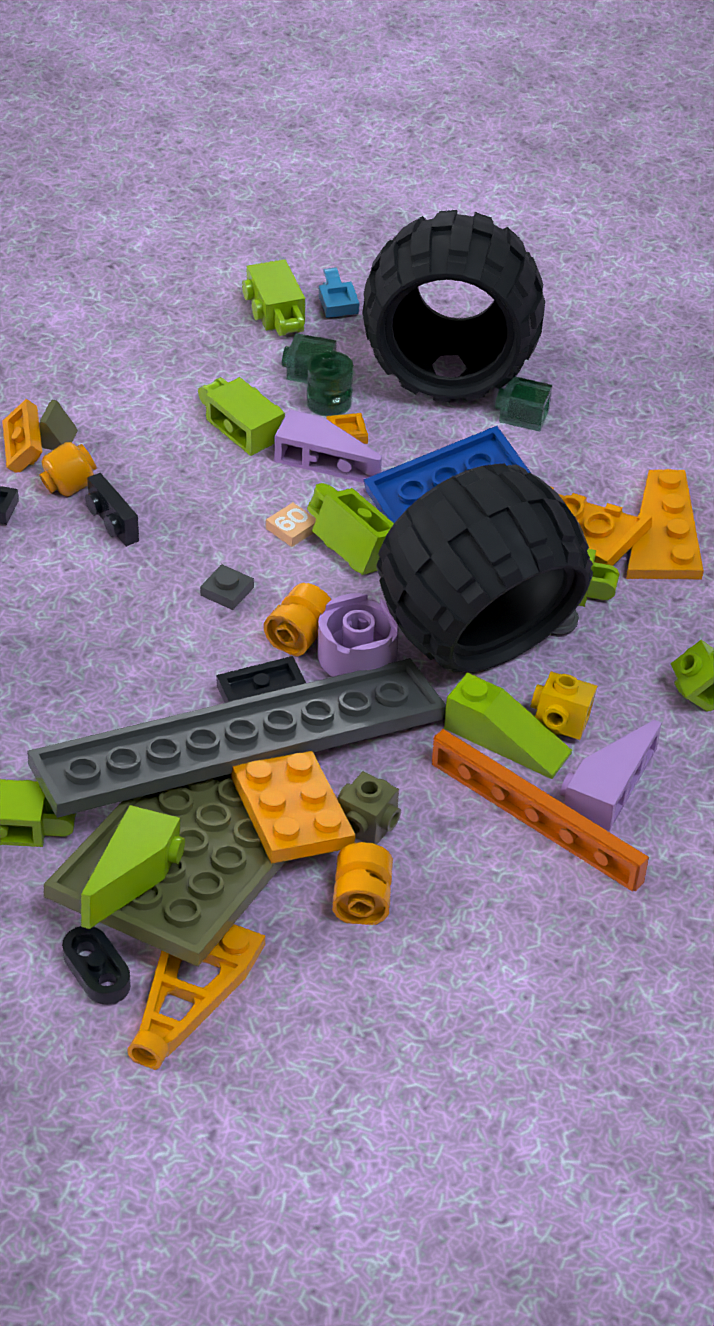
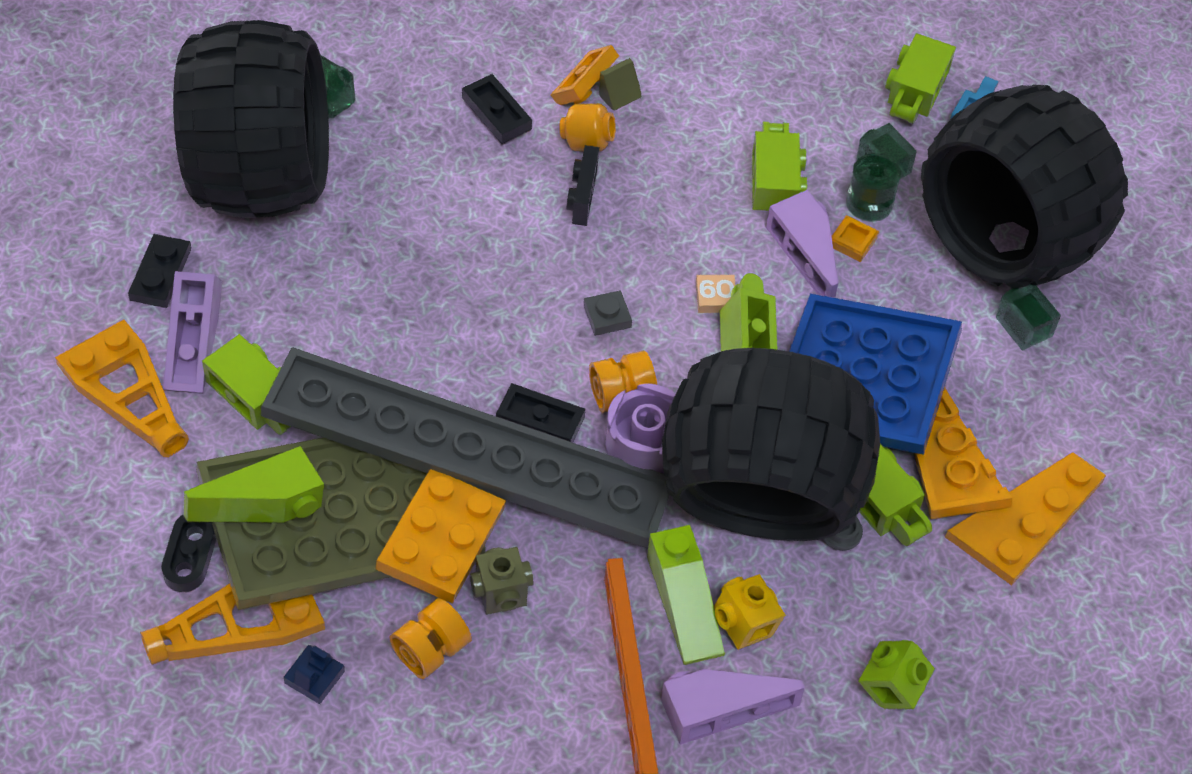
camera: 40 degrees right, 10 degrees up
none -> dark blue tile [283,645,345,704]

